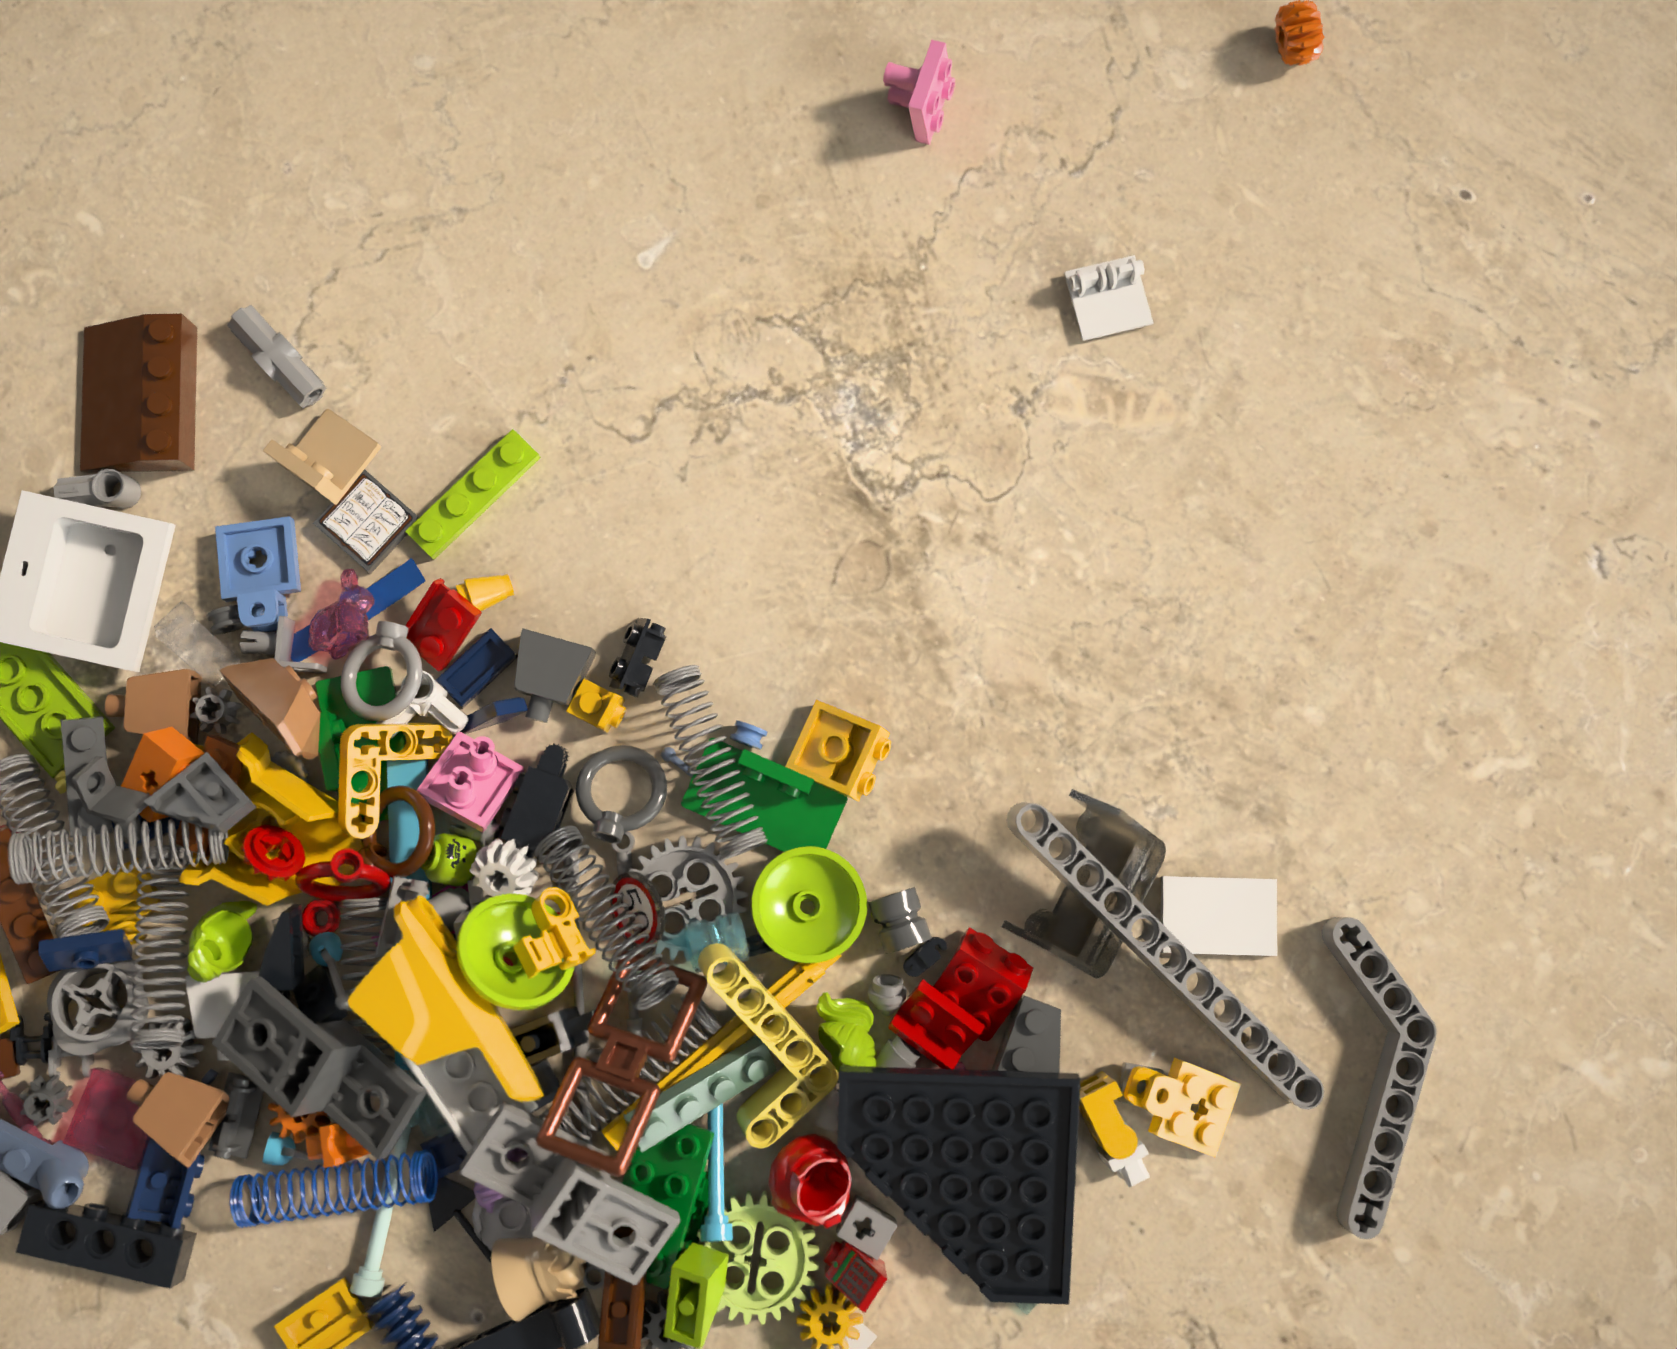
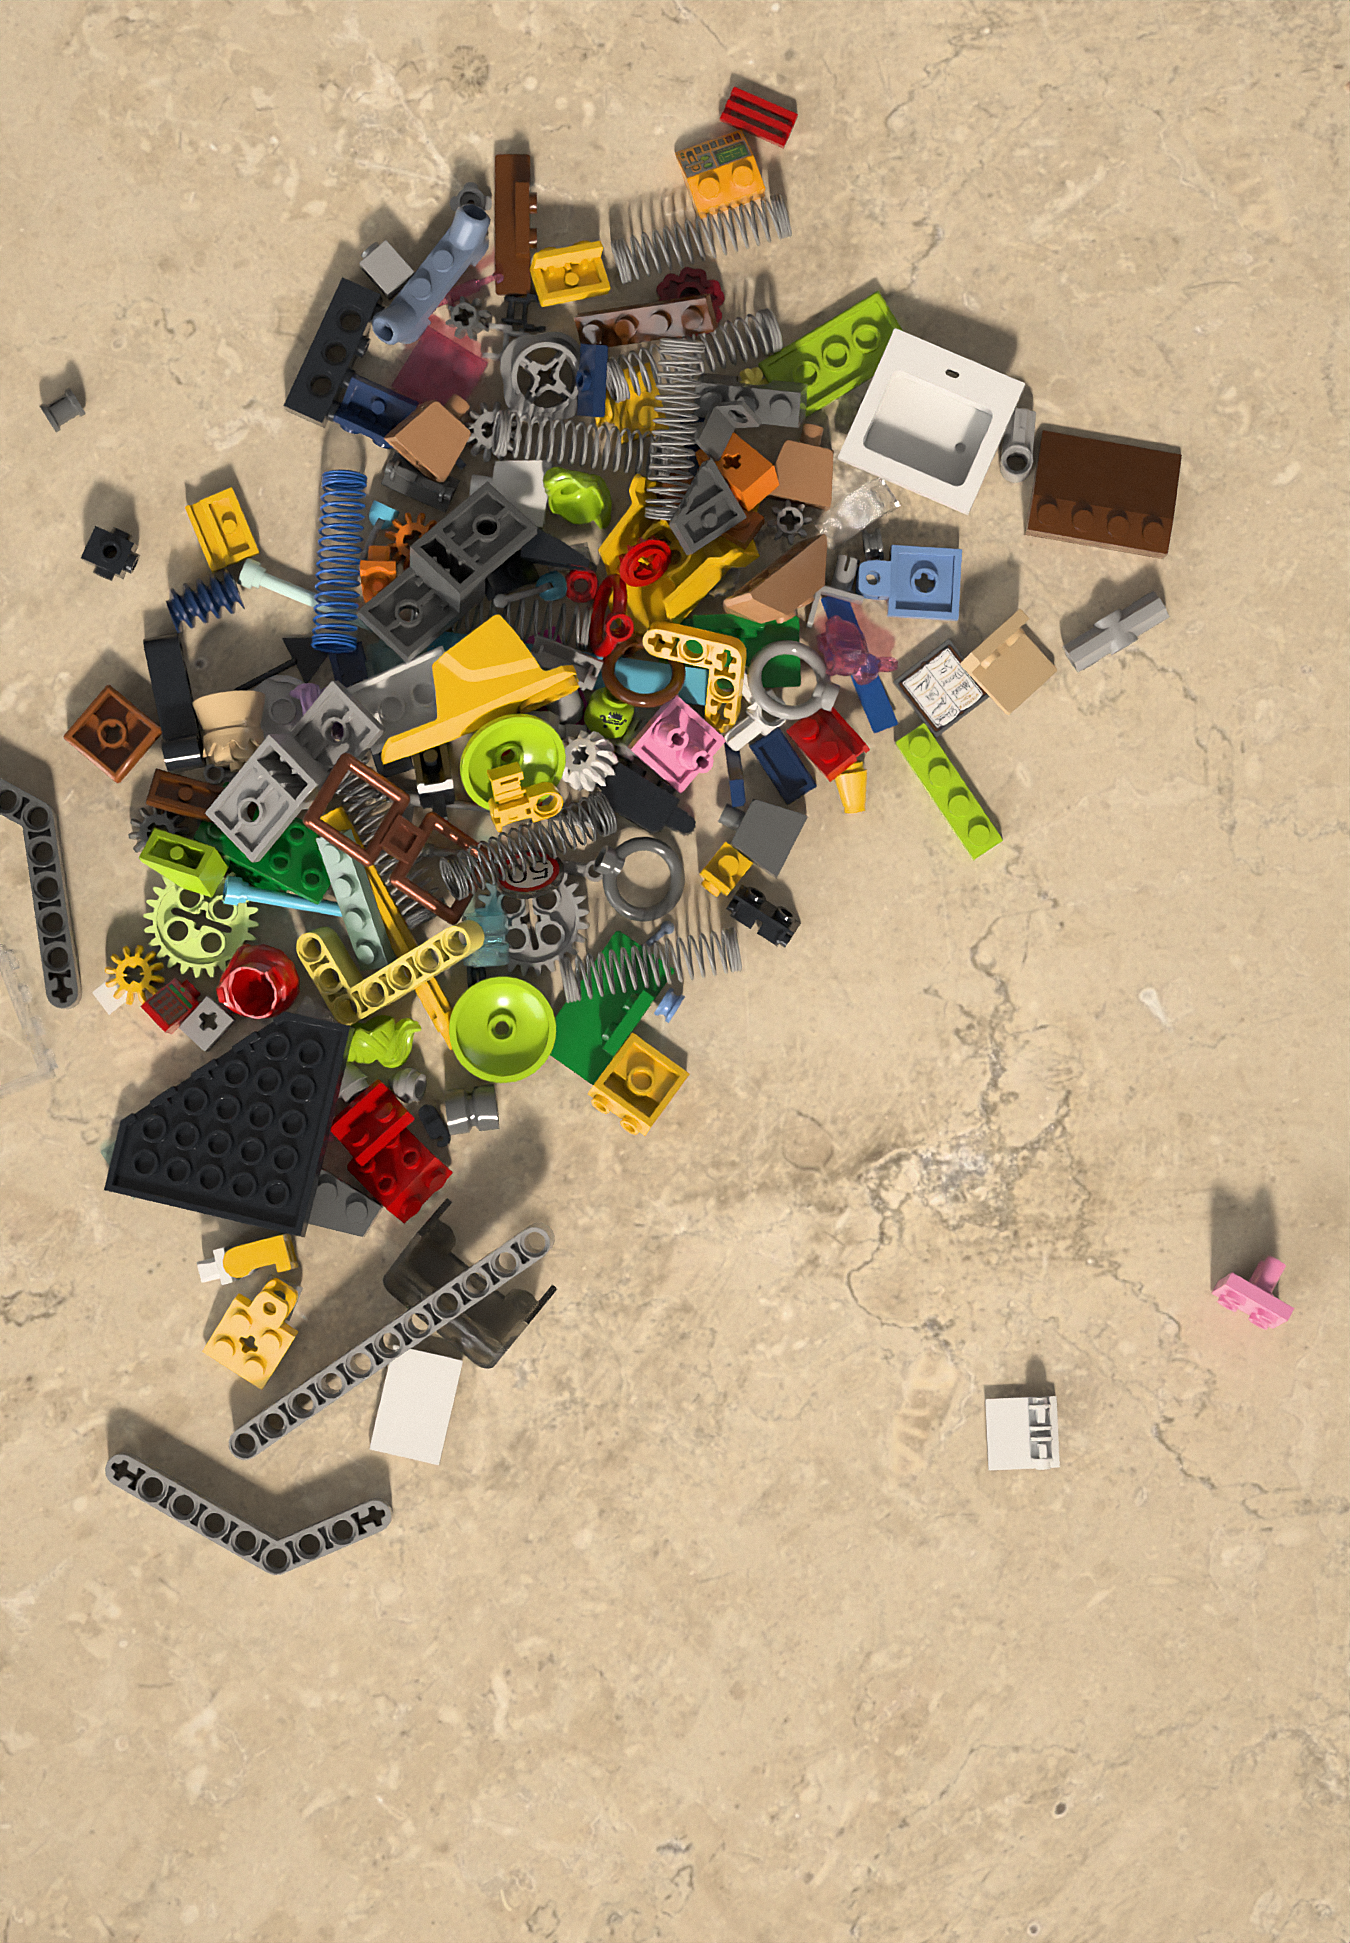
camera: 105 degrees right, 5 degrees up
orange gear [1274,0,1325,66] -> none

